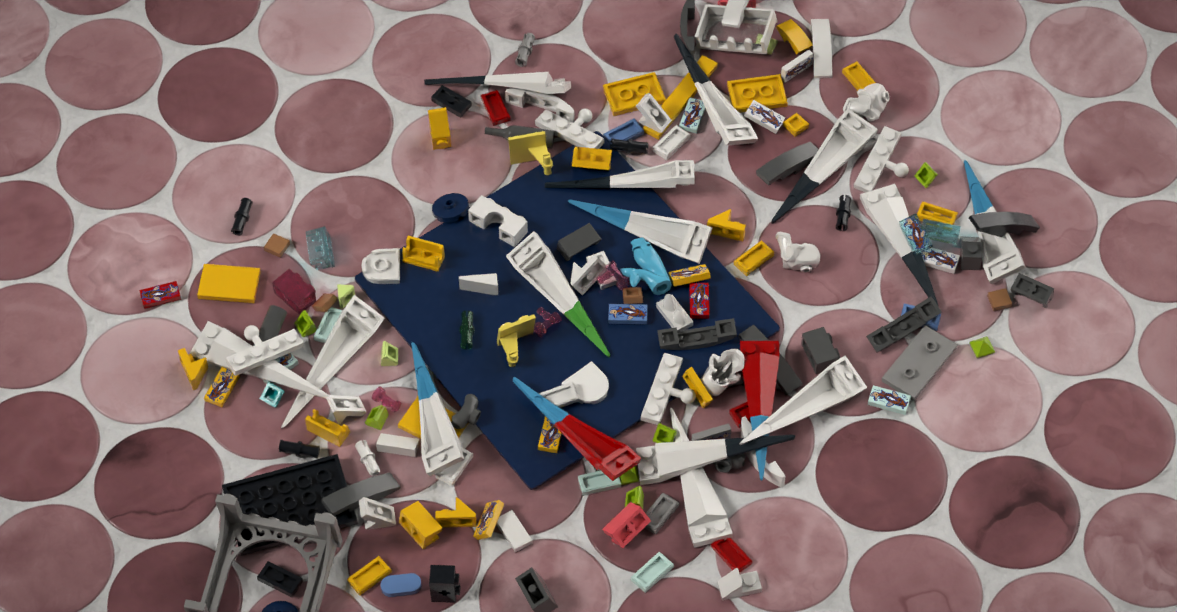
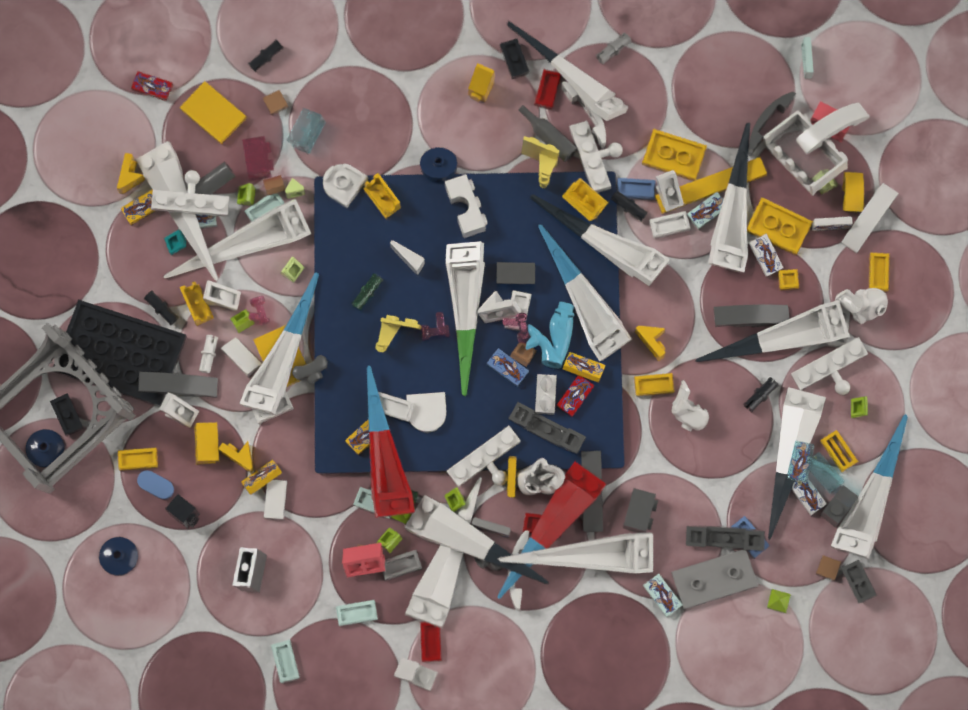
camera: 35 degrees right, 20 degrees up
black slope [969,212,1040,237] -> none

